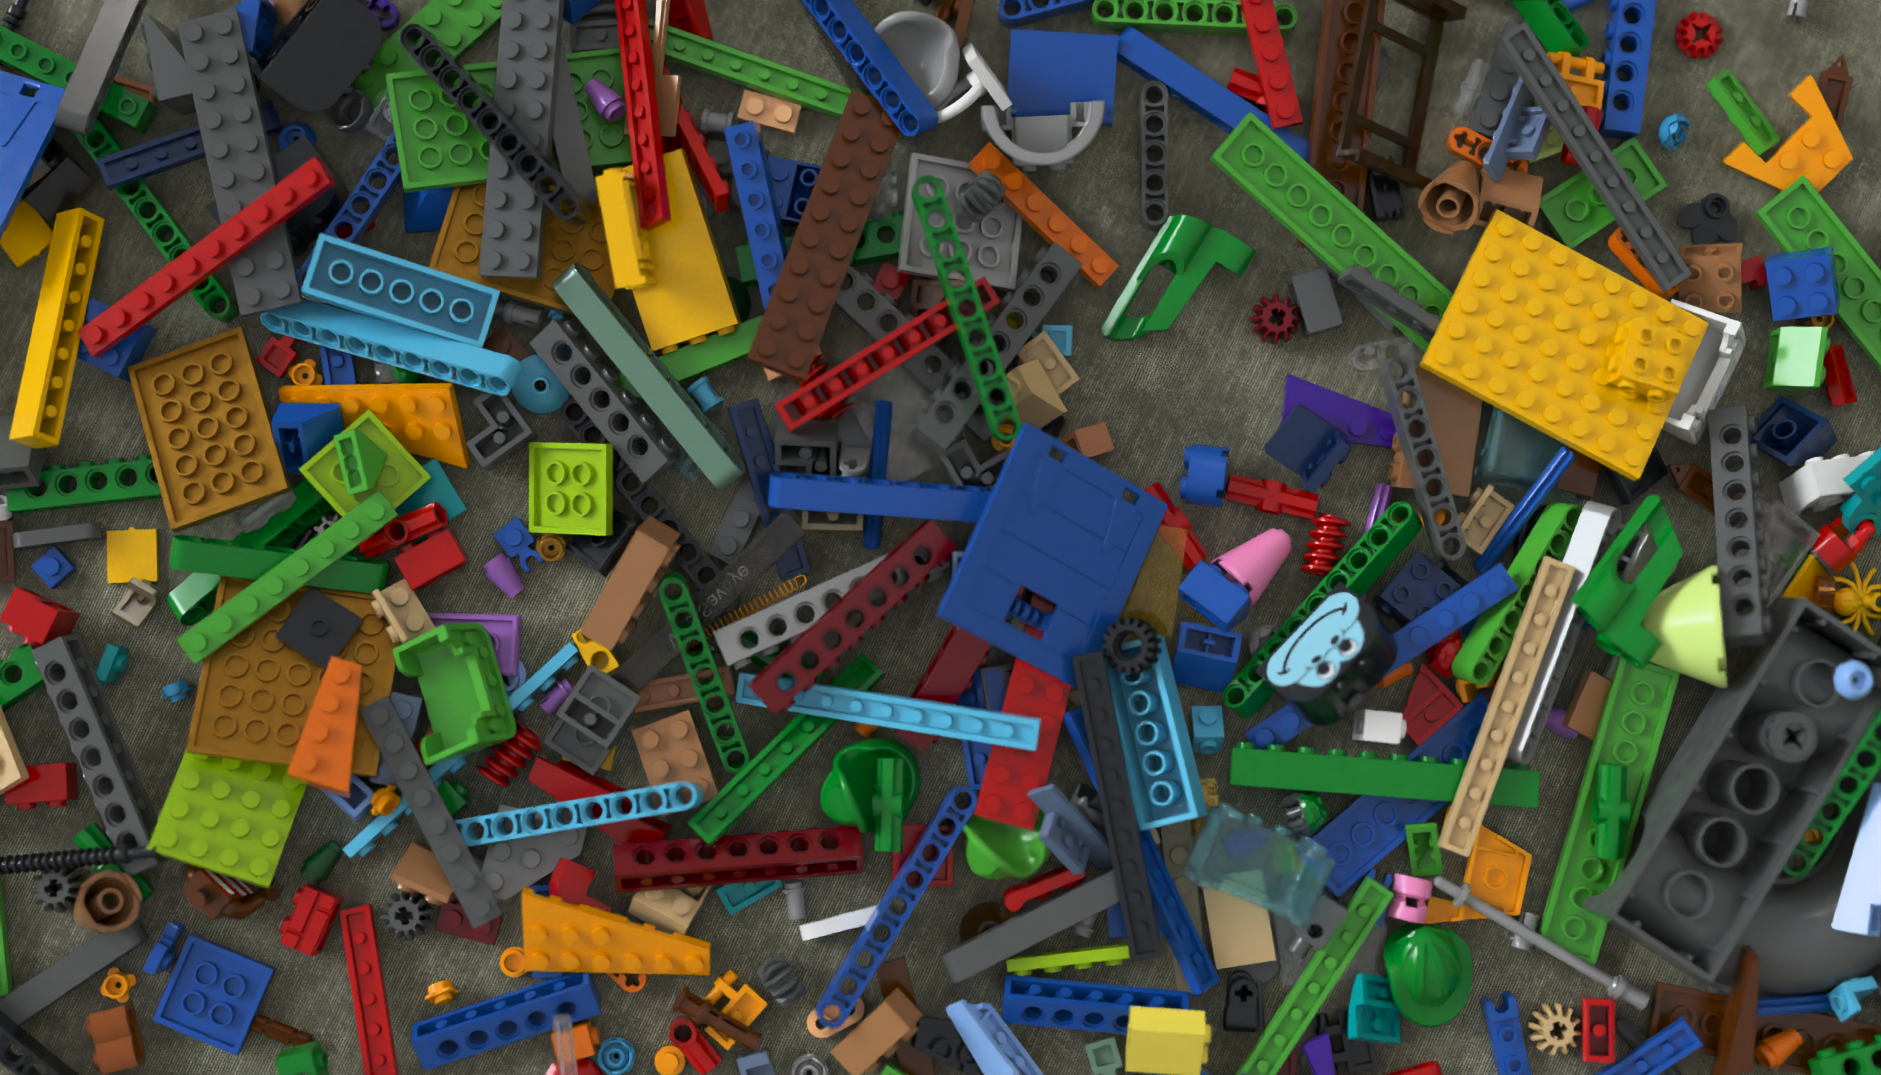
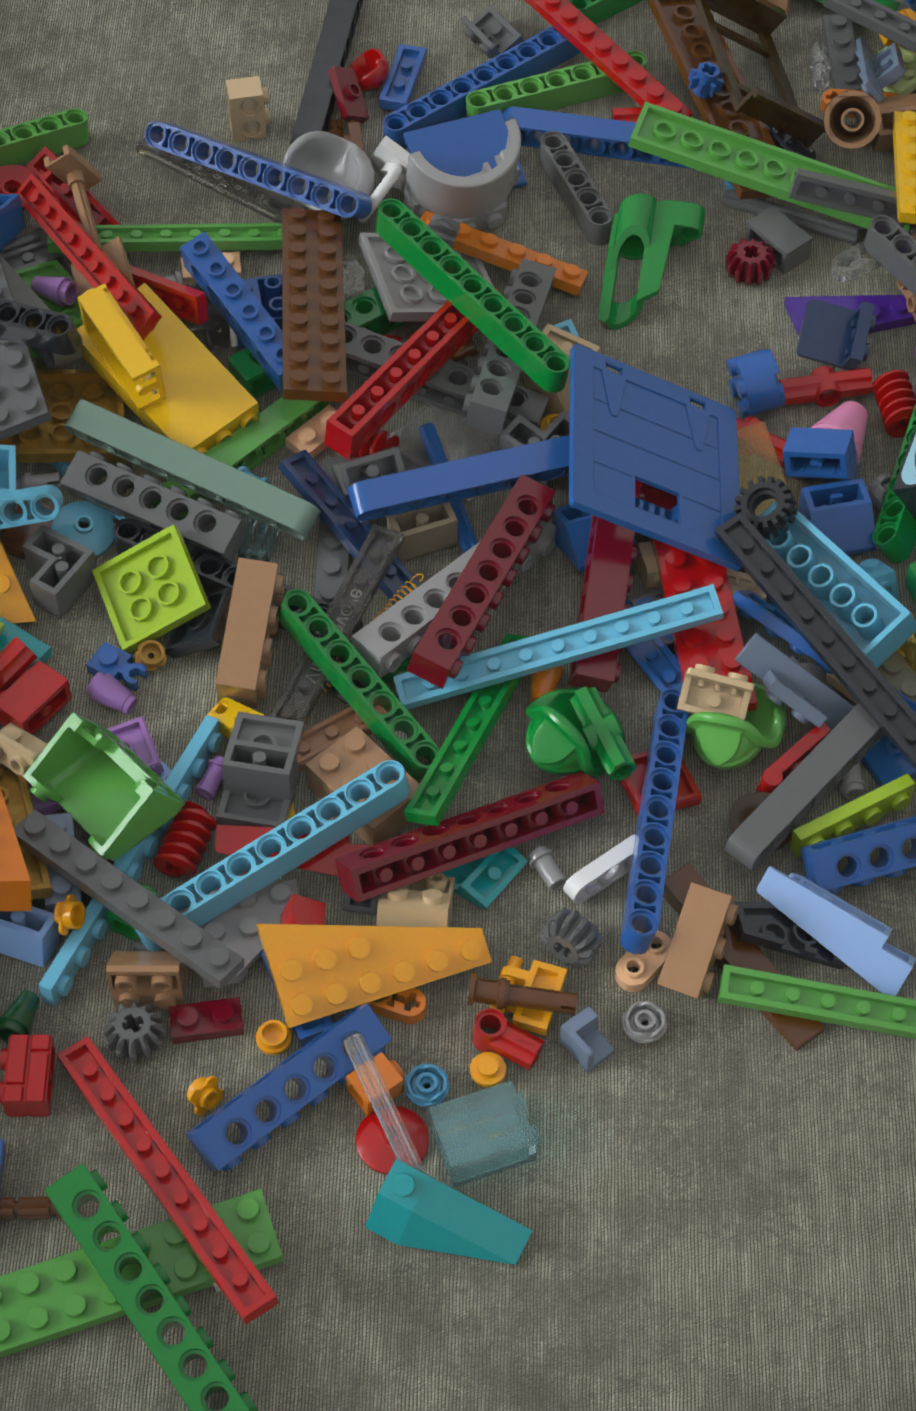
camera: 20 degrees left, 30 degrees down
none -> tan bracket [676,664,755,720]
none -> blue gear [688,62,724,98]

